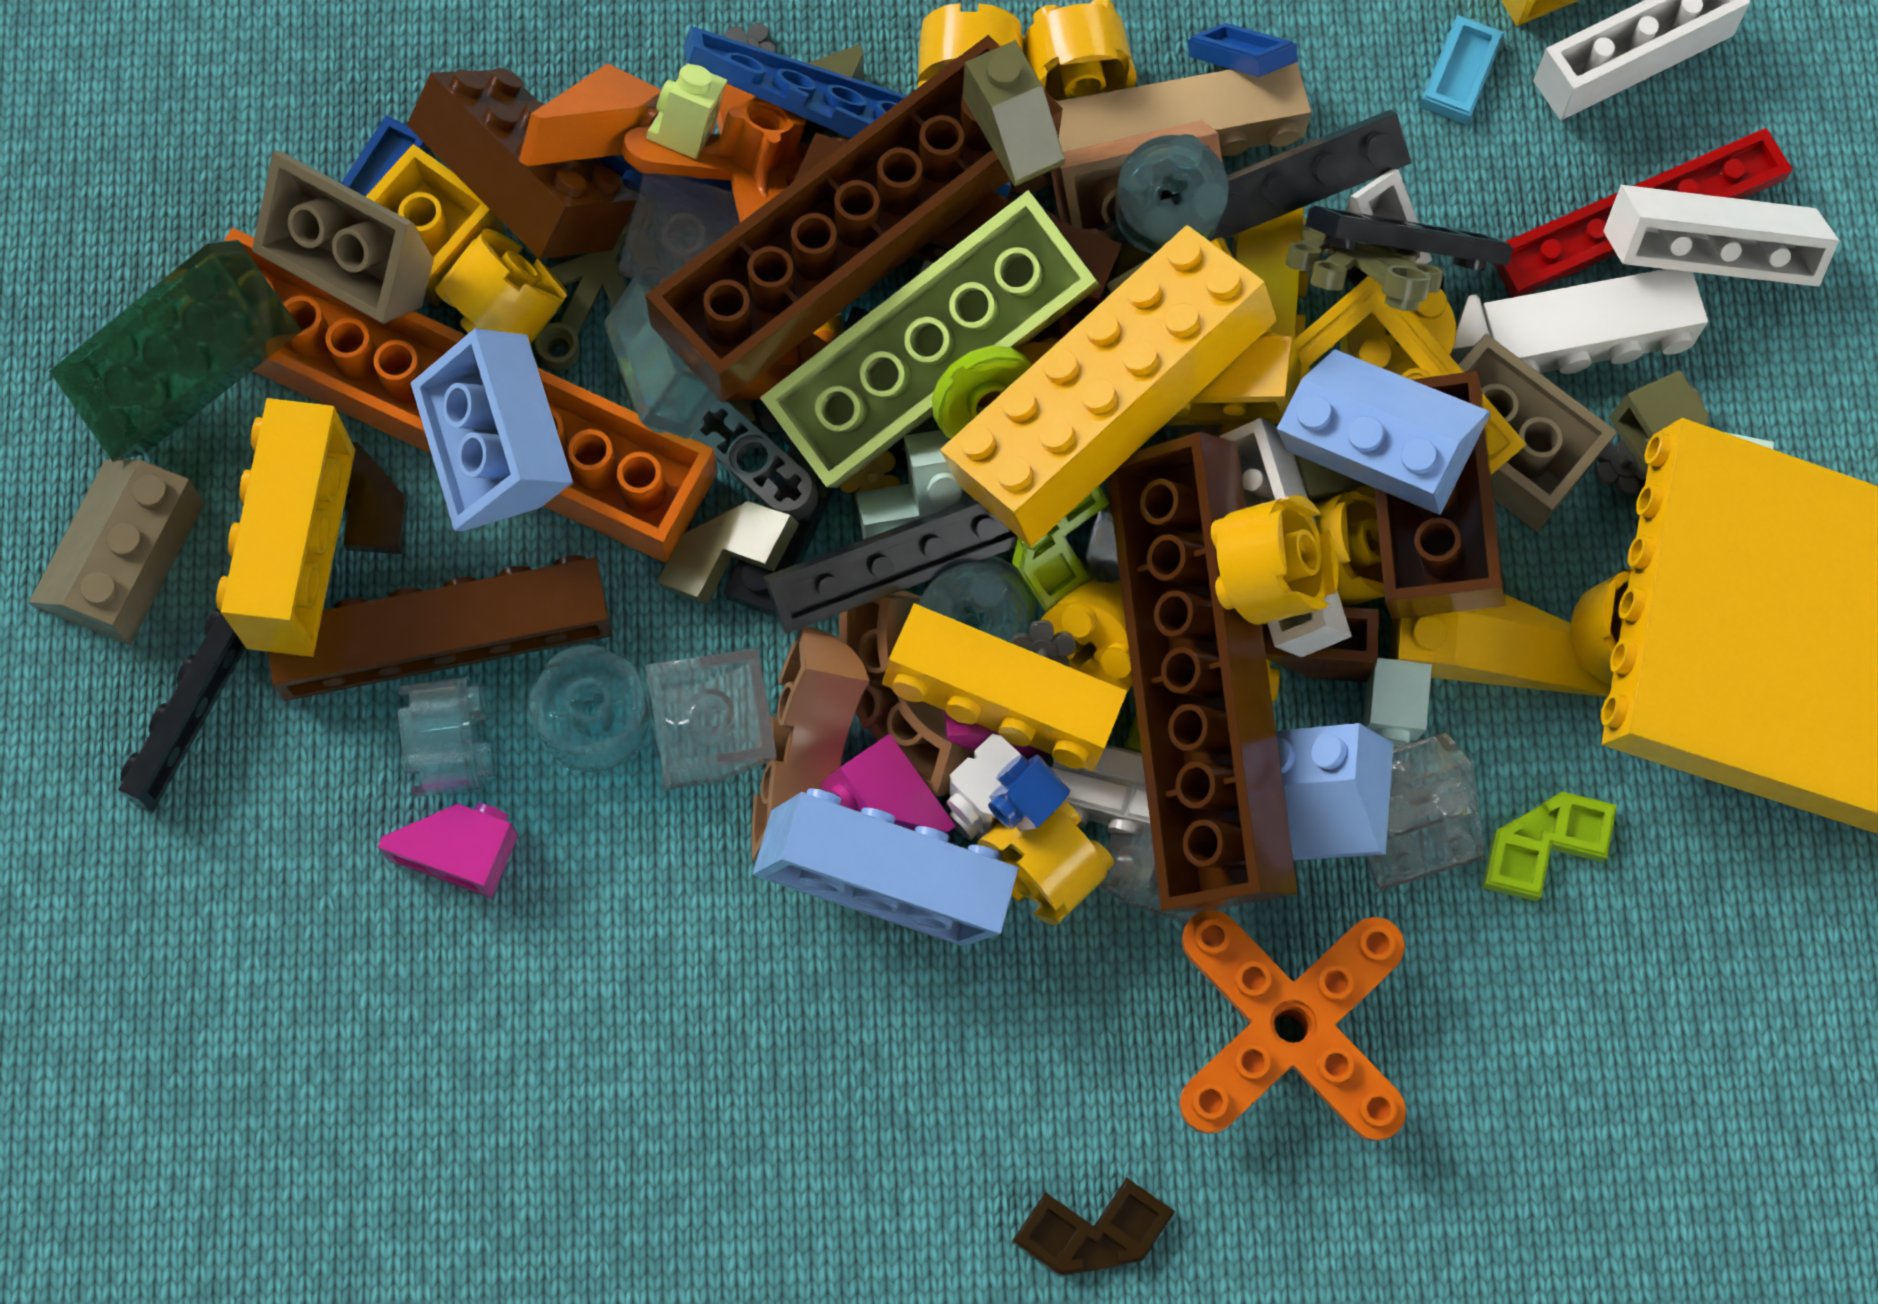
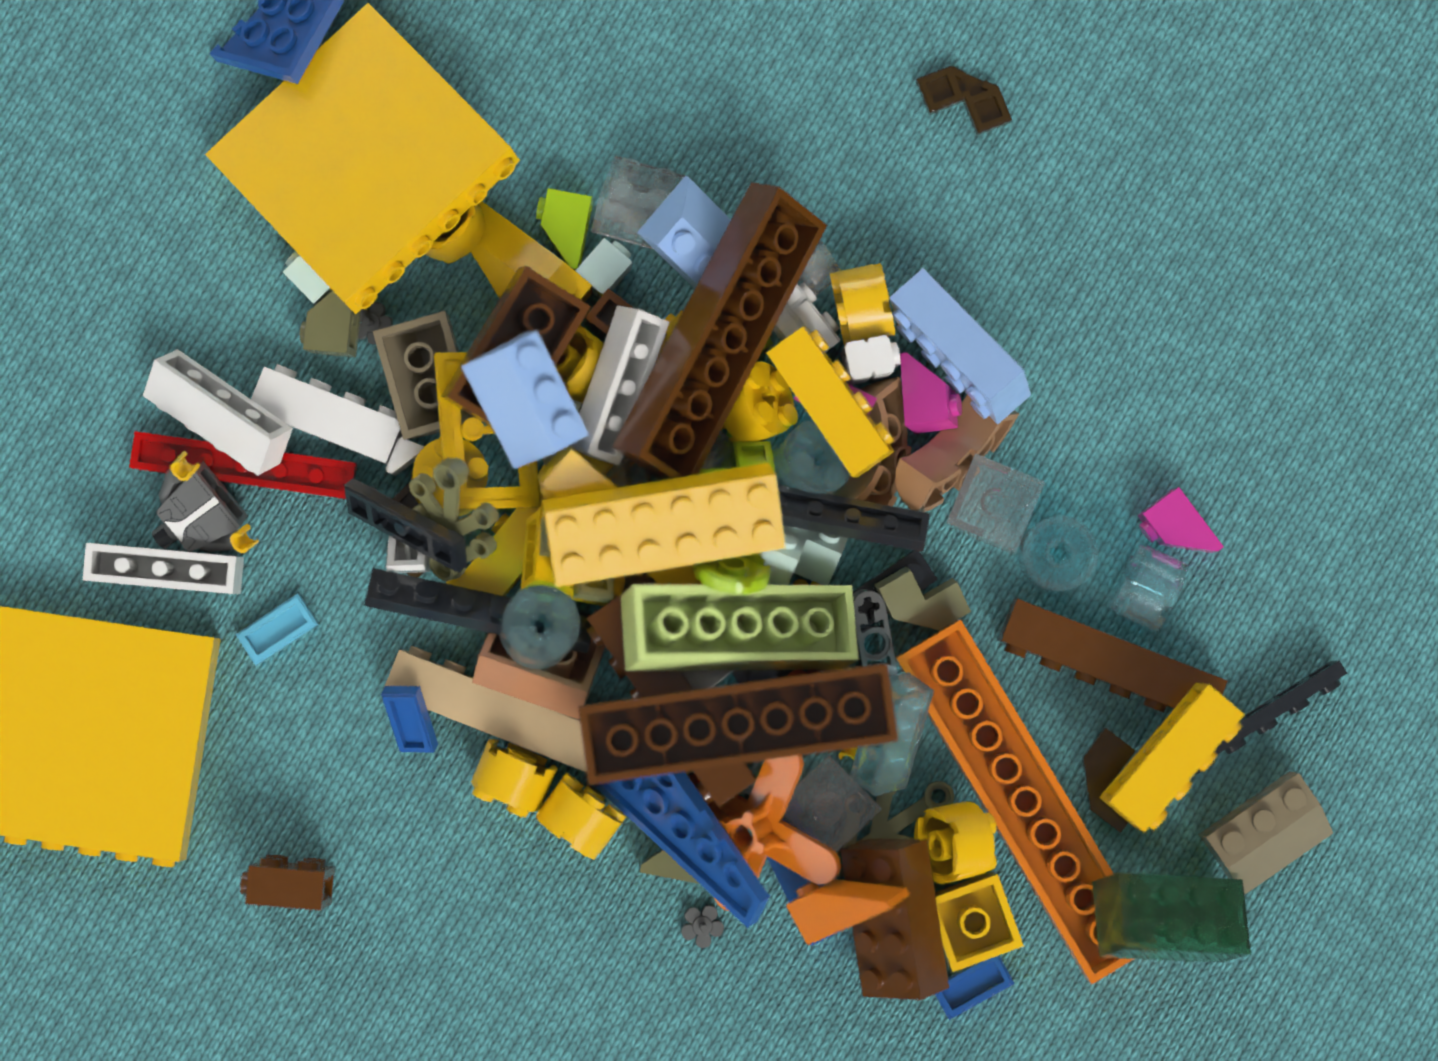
camera: 145 degrees left, 15 degrees up
dark tan slope [252,150,434,324] -> none
light blue slope [411,329,573,531] -> none
yellowish green brick [646,63,728,159] -> none
olive slope [962,40,1065,187] -> none
blue plate [988,754,1070,831] -> none
dark grey plant [1011,620,1076,667] -> none
orange piece [1179,910,1406,1142] -> none
yellow brick [1211,494,1339,625] -> none
lime tile [1482,791,1617,902] -> none
none -> dark grey torso [152,451,259,553]
none -> lime slope [536,188,593,270]

